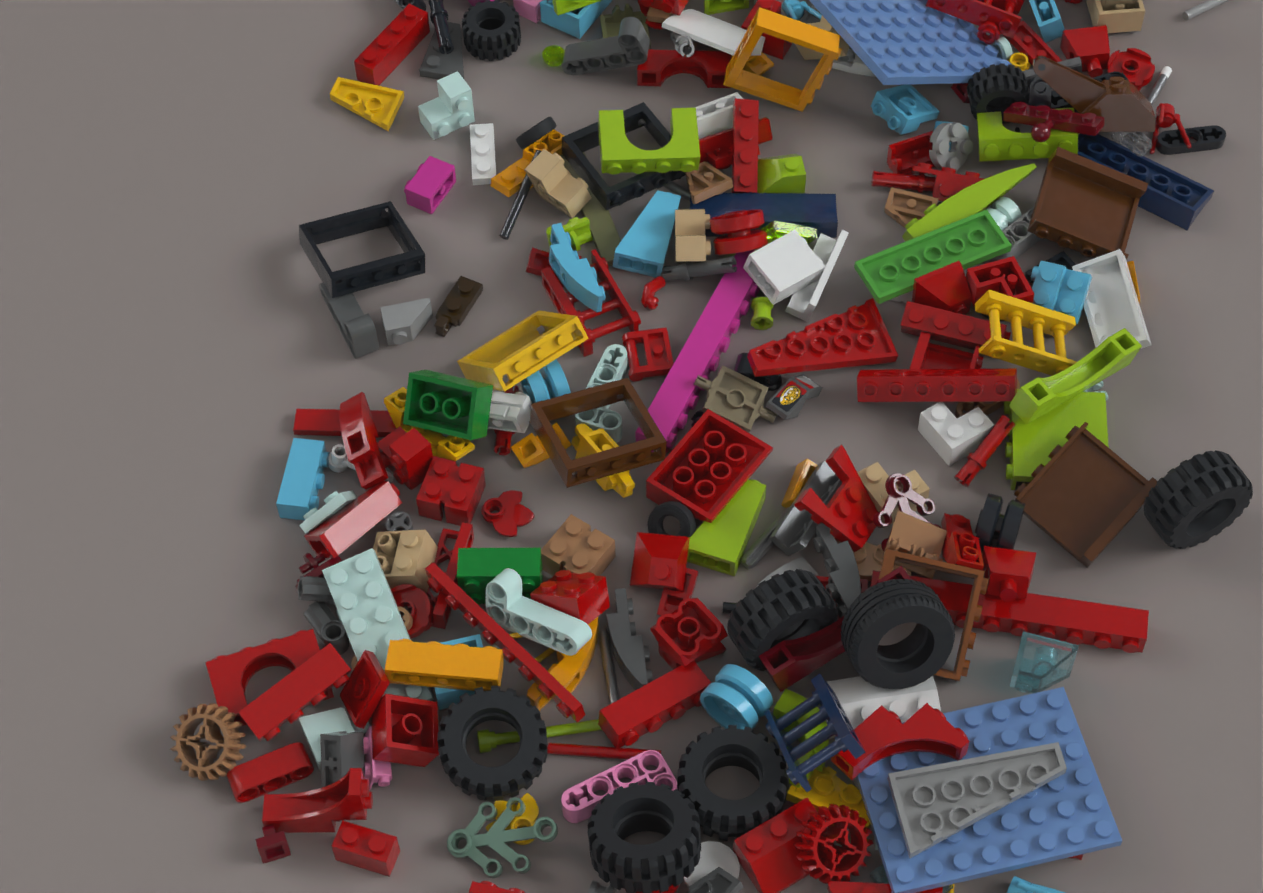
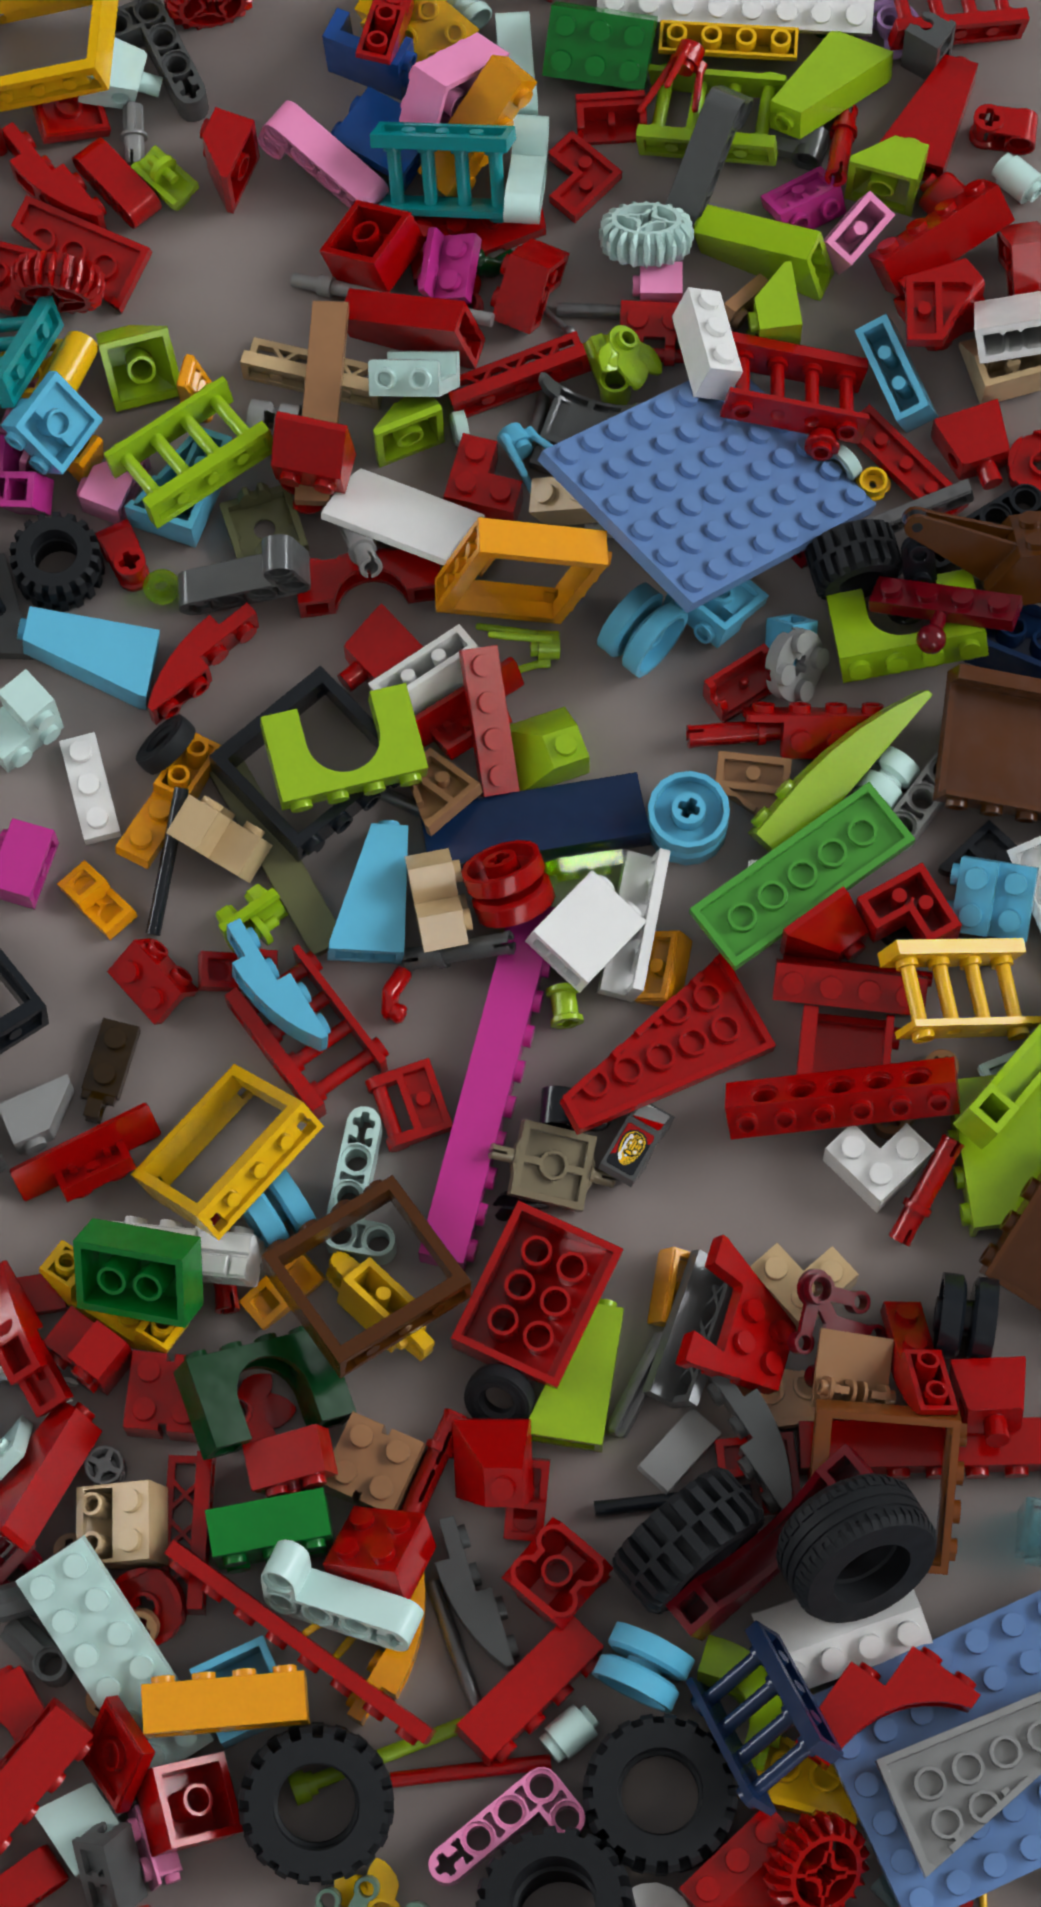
camera: 10 degrees left, 15 degrees up
none -> red bracket [9,1103,161,1203]
none -> medium azure slope [17,606,160,710]
none -> light orange slope [57,860,138,940]
none -> red piece [95,519,150,592]
none -> red bracket [107,938,198,1025]
none -> red slope [148,602,259,725]
none -> dark green arch [173,1326,357,1460]
none -> red brick [242,1424,338,1498]
none -> red torso [337,603,423,692]
none -> red pin [400,1408,467,1513]
none -> lime plant [475,623,561,673]
none -> light aqua brick [538,1704,599,1764]
none -> medium azure wheel [597,582,688,678]
none -> light orange slope [634,930,692,1007]
none -> medium azure wheel [647,771,730,866]

